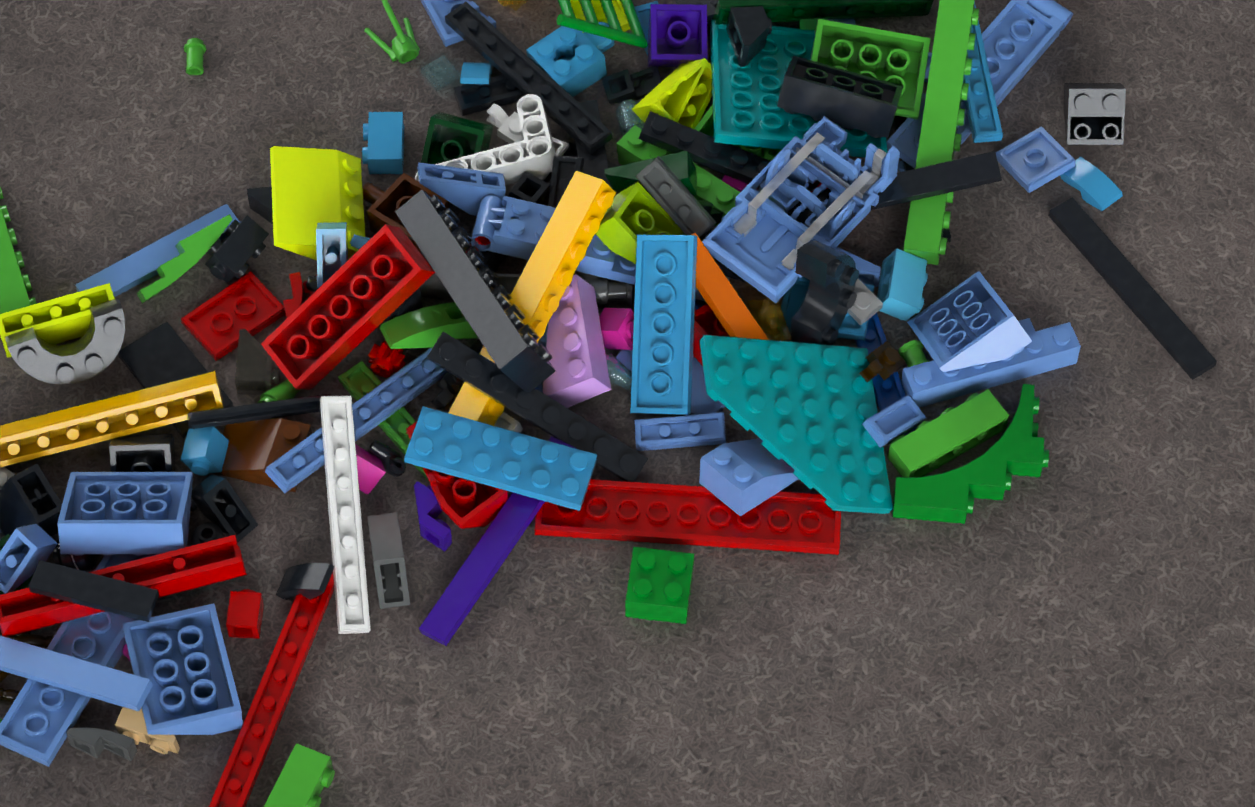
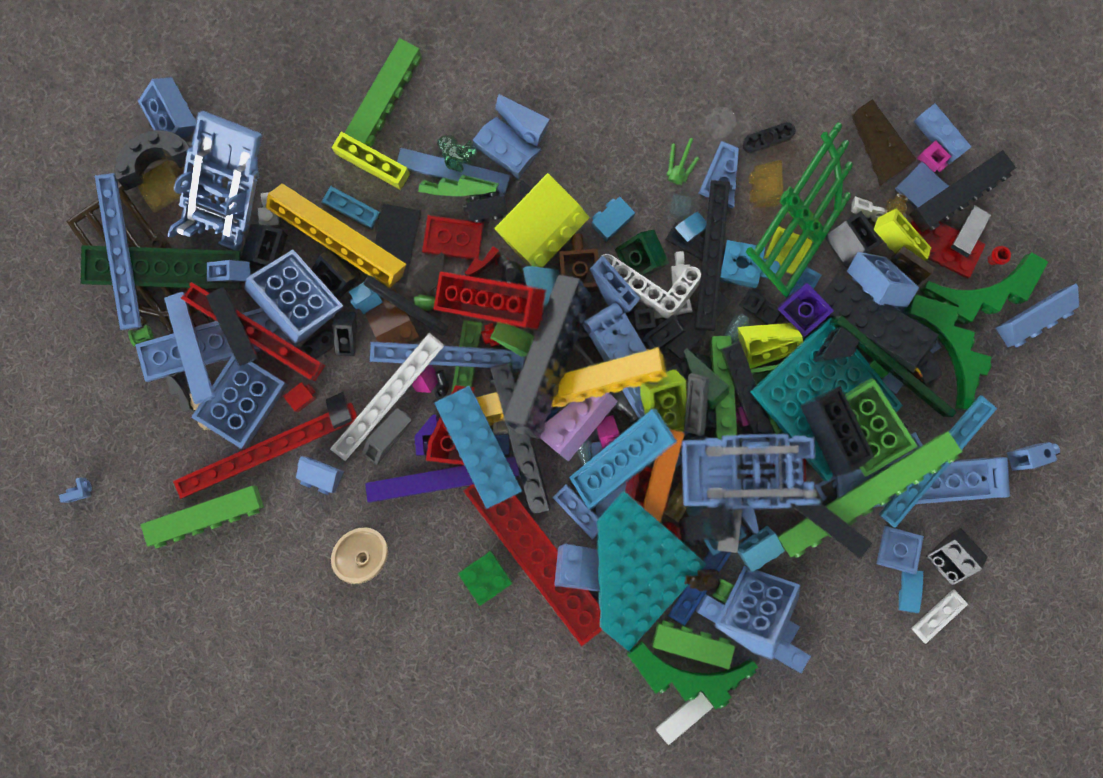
camera: 45 degrees right, 25 degrees up
brick [5,298,125,385] -> none
bright green pin [184,38,206,75] -> none
brick [316,222,348,288] -> none
medium blue tile [862,394,926,448] -> none
black tile [1048,197,1217,380] -> none
none -> medium blue slope [296,456,344,495]
none -> dark azure tile [322,186,381,229]
none -> tan dish [331,528,388,584]
none -> clear green animal [437,135,477,172]
none -> medium blue slope [473,117,541,179]
none -> medium blue slope [495,94,550,146]
none -> white tile [655,691,713,745]
none -> white tile [911,589,968,644]

